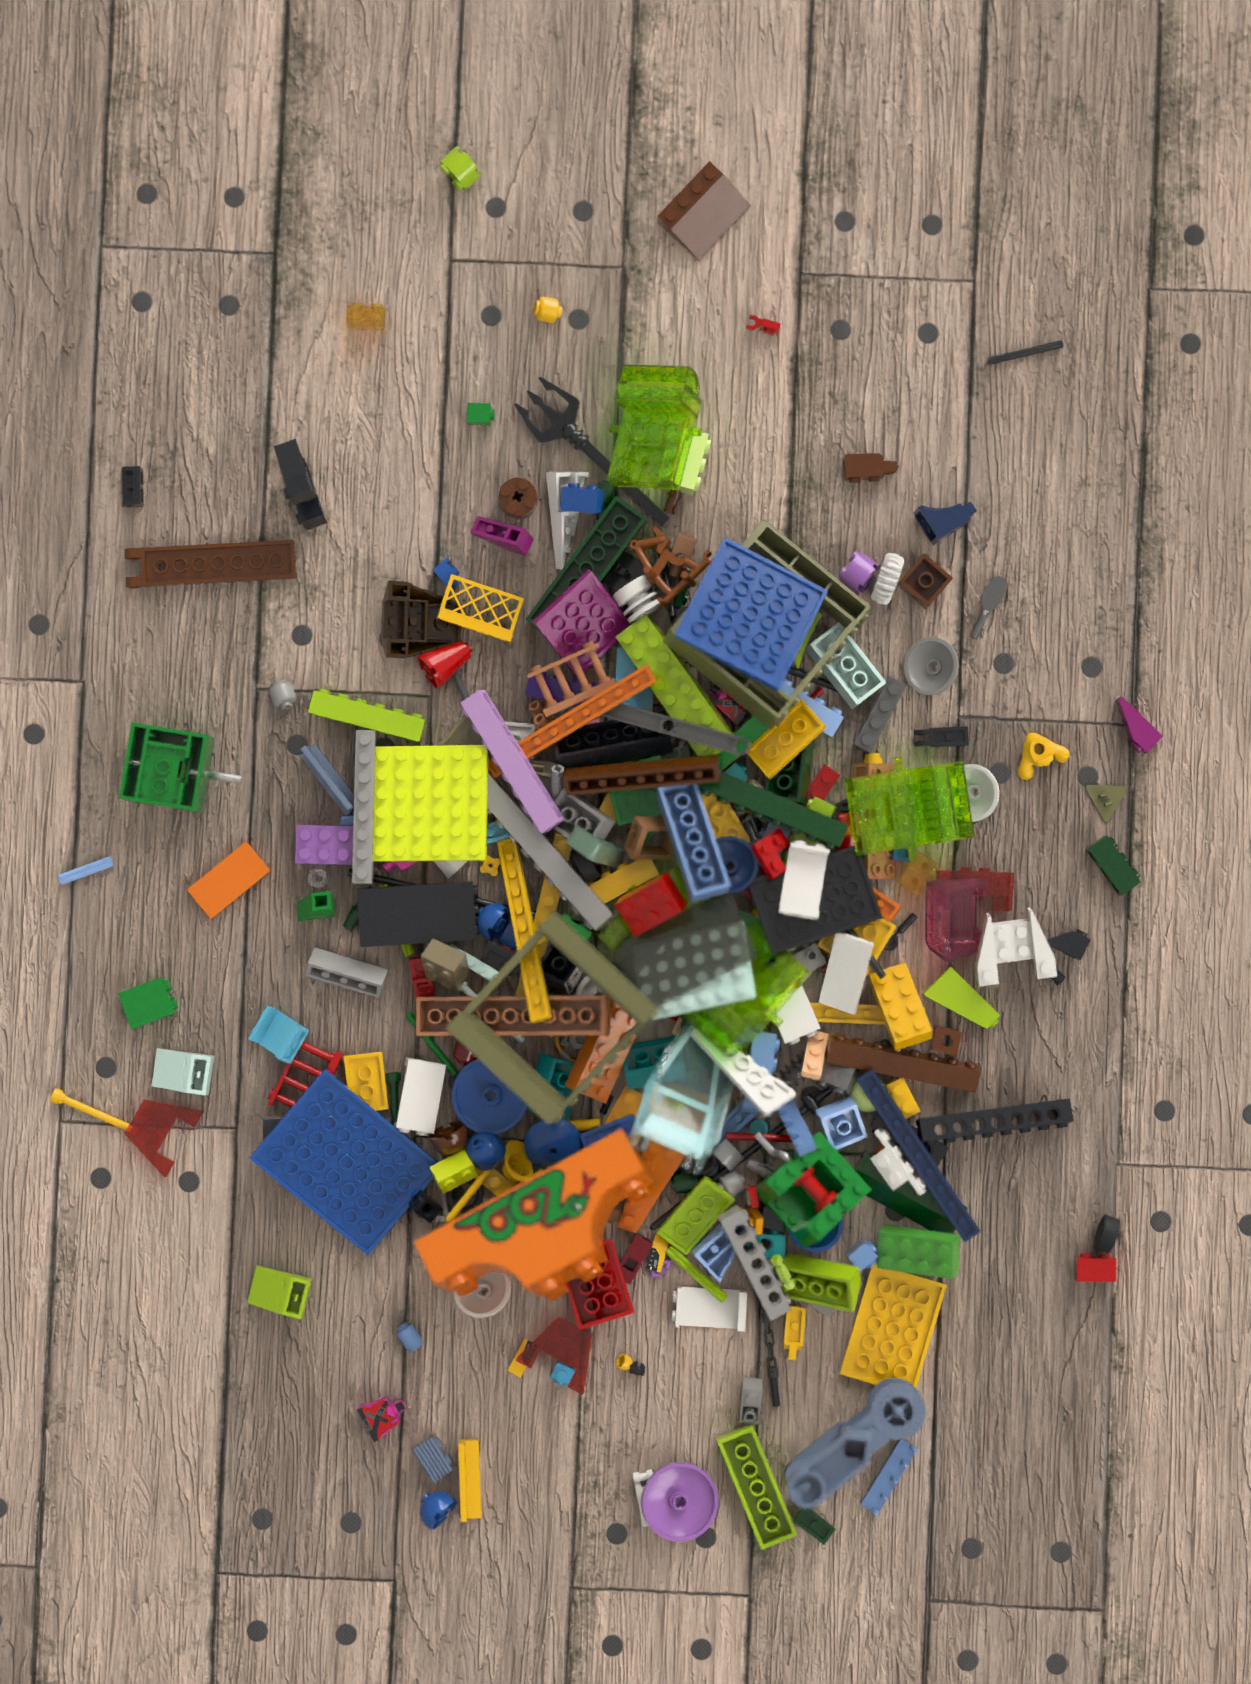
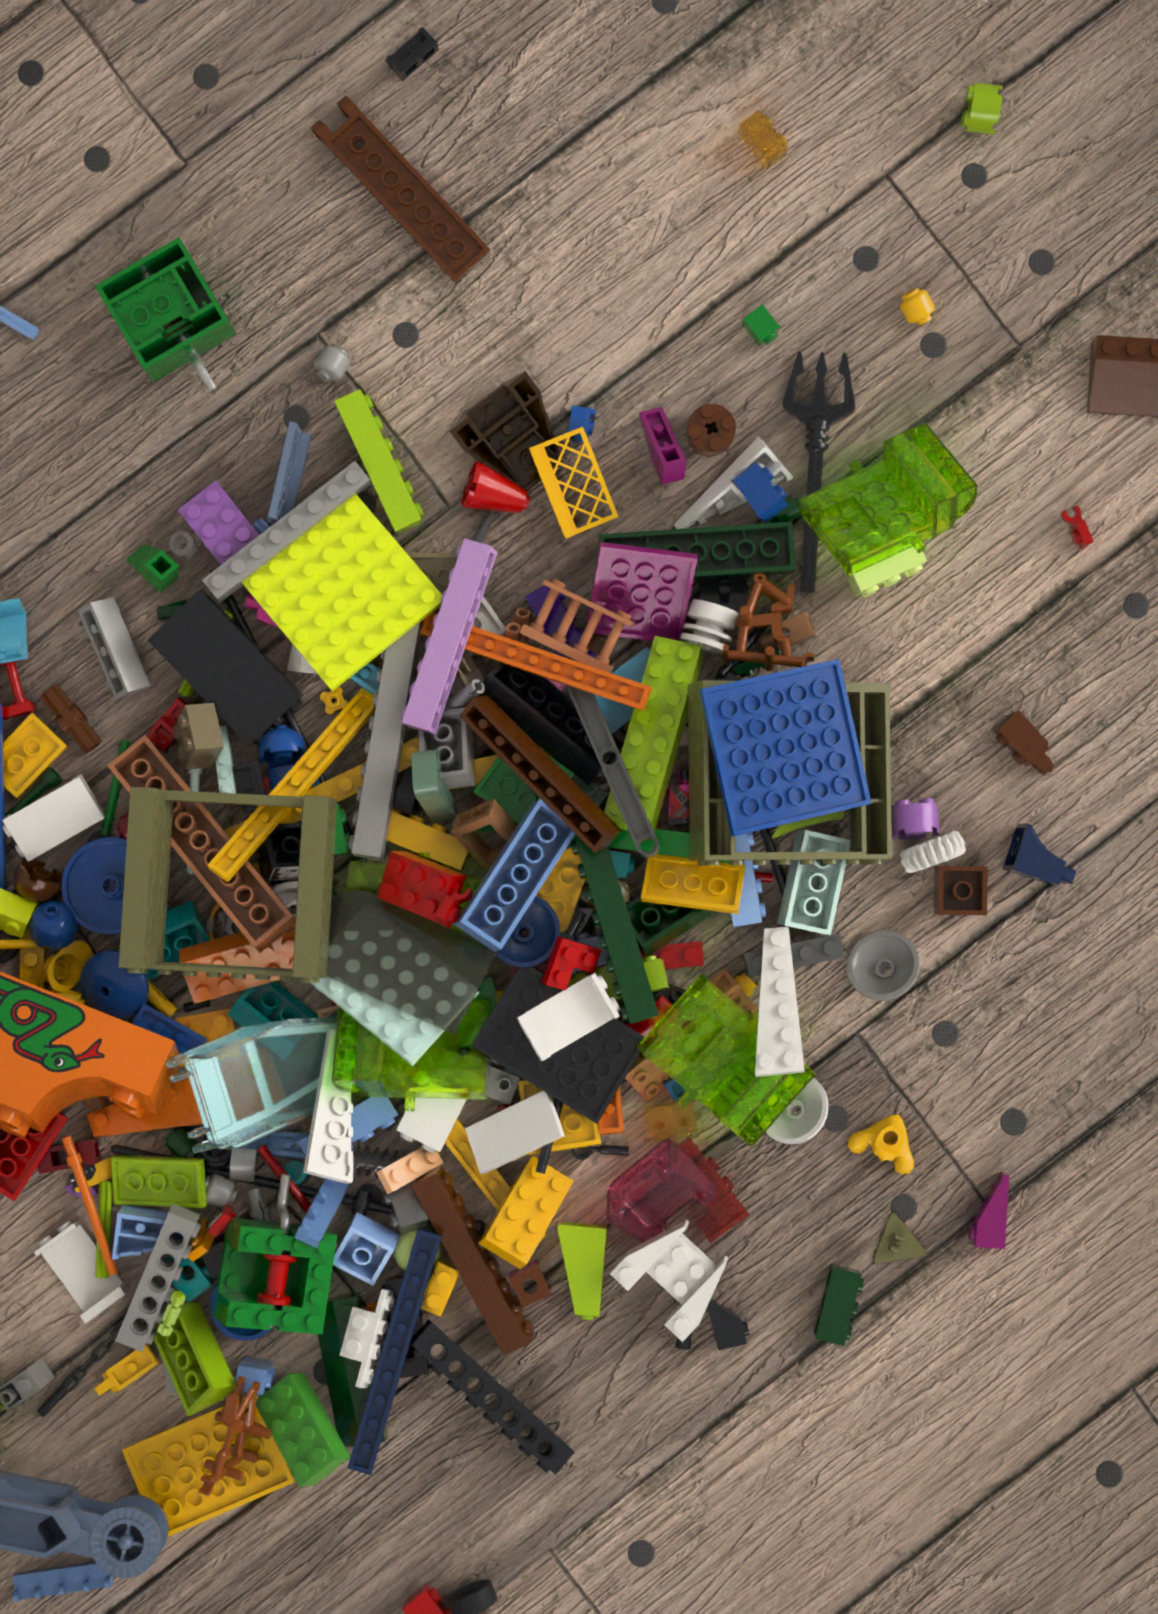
camera: 45 degrees right, 0 degrees up
orange tile [187,841,271,919] -> none
black wedge [274,439,327,531] -> none
reddish brown pin [663,489,681,515] -> none
black hinge [914,726,969,747] -> none
dark grey piece [970,576,1006,639] -> none
none -> reddish brown piece [40,684,102,754]
none -> orange bar [62,1135,118,1276]
none -> dark orange piece [198,1376,272,1496]
none -> red plate [434,883,473,929]
none -> white wing [755,926,805,1077]

